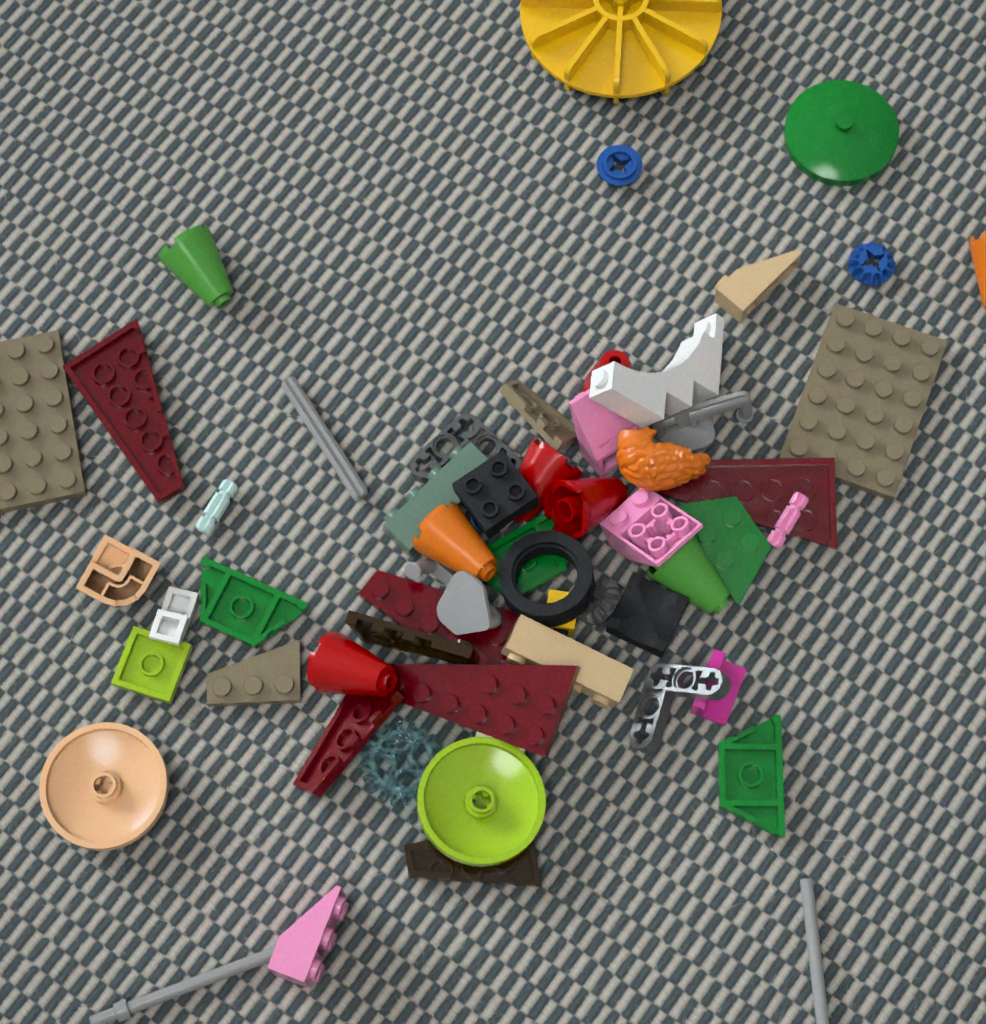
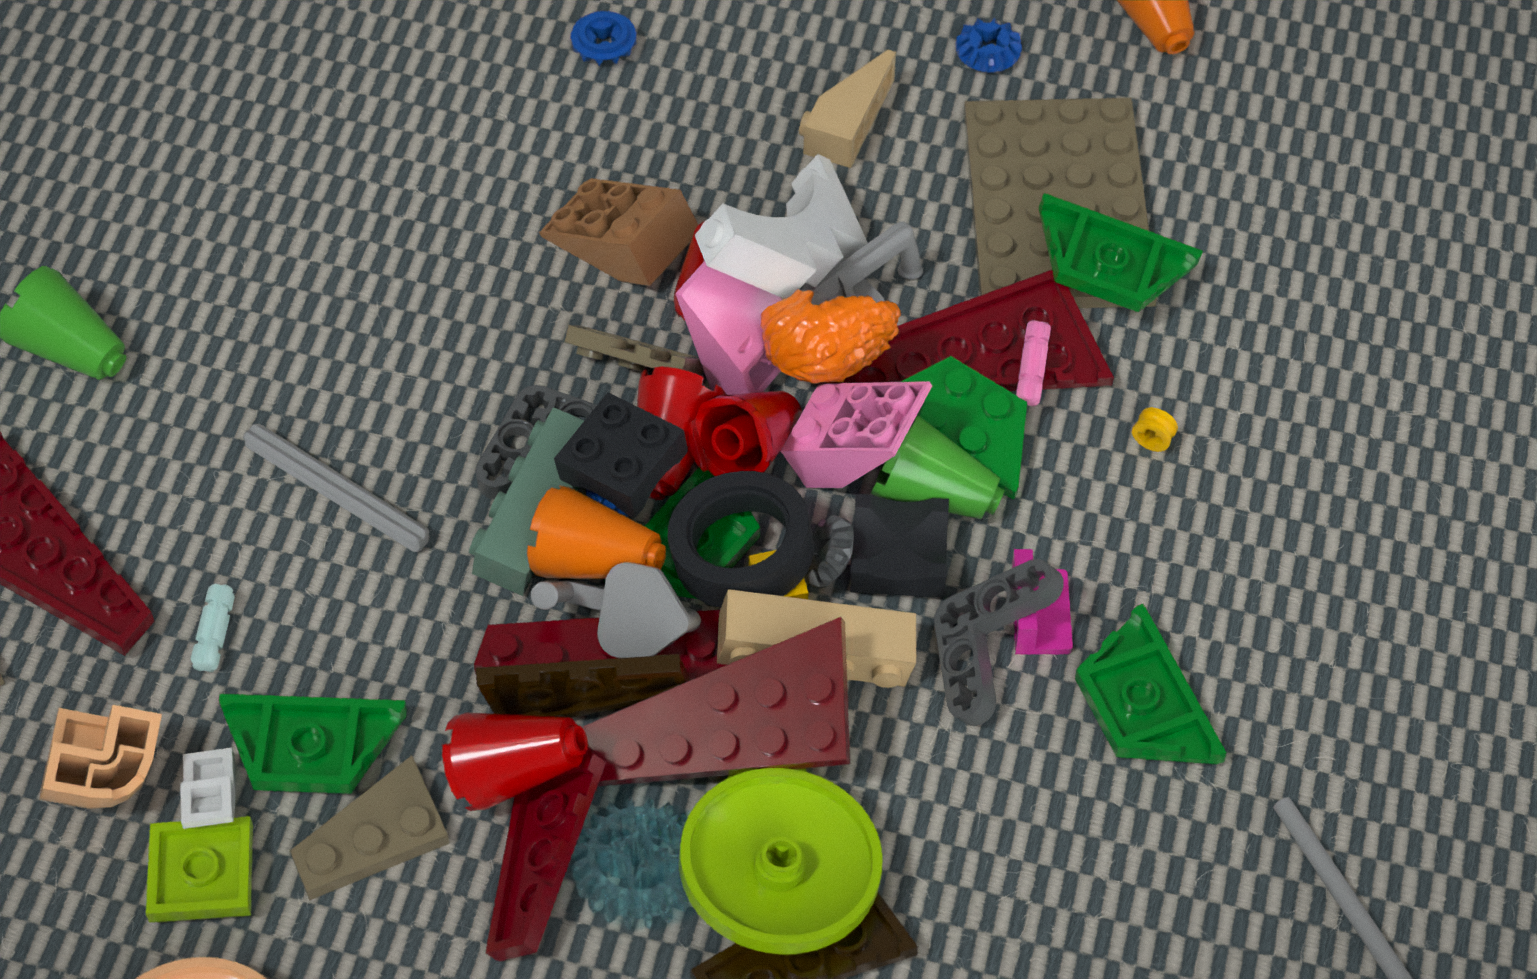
camera: 25 degrees left, 15 degrees down
none -> medium nougat slope [539,178,698,286]
none -> green wing [1038,193,1203,313]
none -> yellow bush [1131,407,1178,452]

